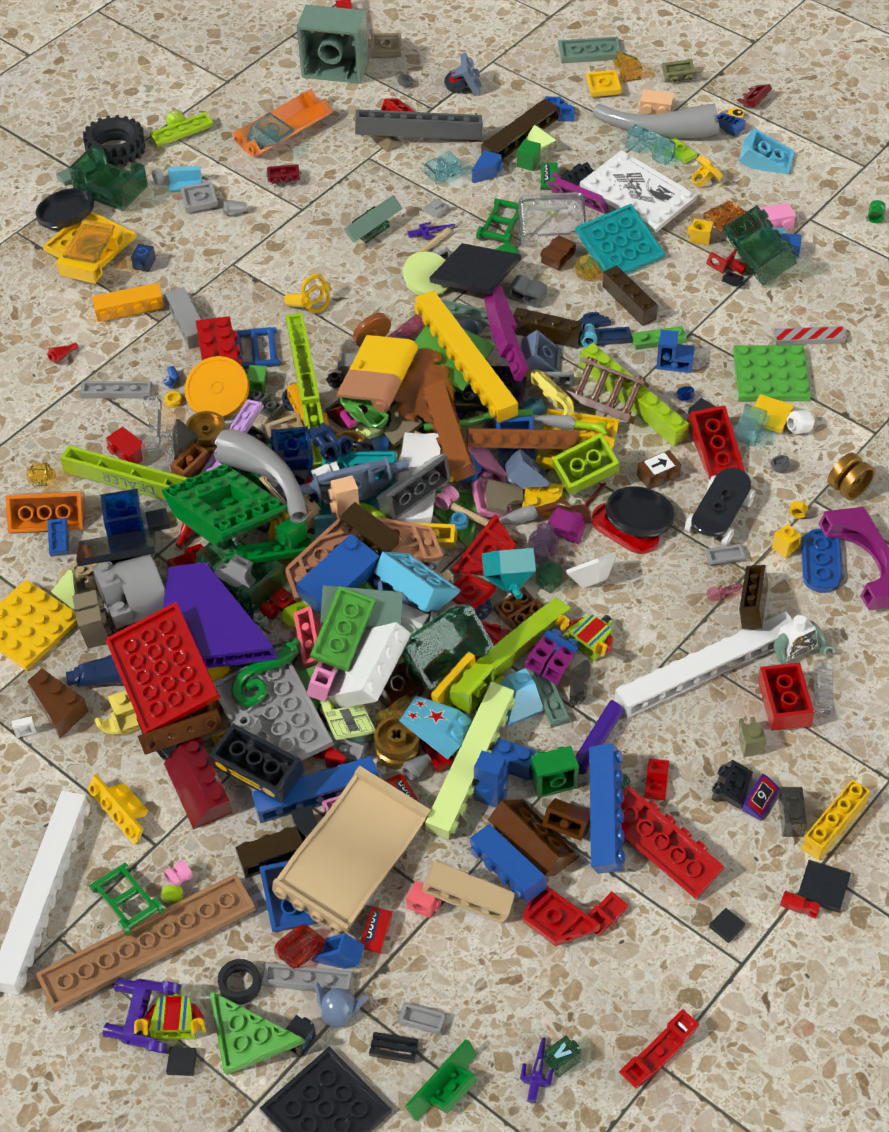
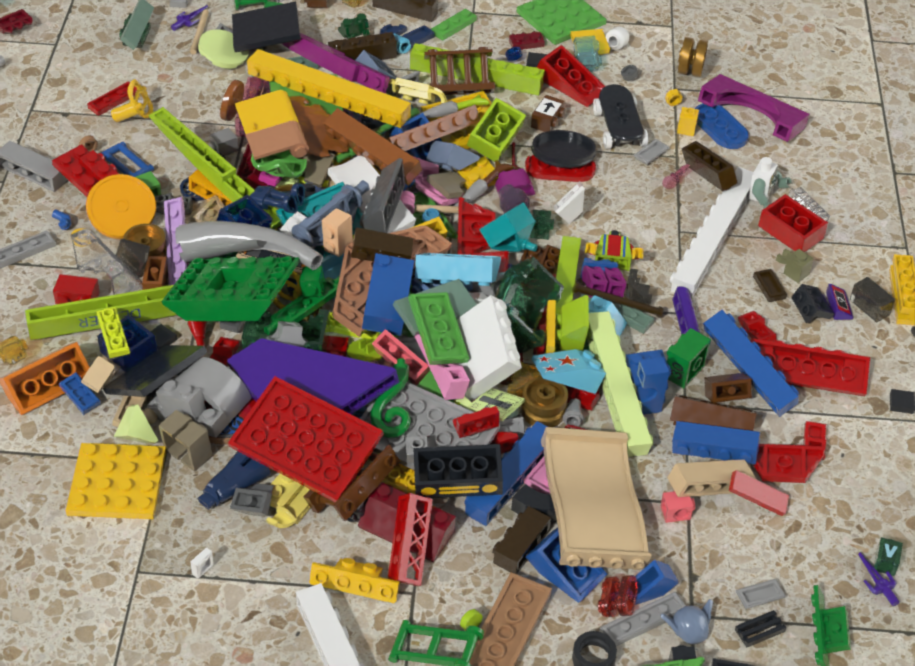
camera: 40 degrees left, 5 degrees down
reddish brown wedge [27,668,89,738] -> none
bright pink wheel [163,860,193,886] -> none
red slope [360,906,393,954] -> none
dark grey brick [508,275,548,308] -> none
blue brick [656,329,695,373] -> none
none -> medium nougat tile [79,135,98,152]
none -> tan slope [81,356,120,393]
none -> red tile [87,81,137,116]
none -> neon yellow tile [96,307,130,358]
none -> dark grey slope [230,483,274,517]
none -> dark green piece [338,13,370,39]
none -> red fence [388,493,433,587]
none -> red bracket [453,406,500,438]
none -> dark red plate [509,31,545,50]
none -> dark brown bar [572,282,664,318]
none -> tile [729,470,789,516]
none -> dark brown tile [753,269,787,302]

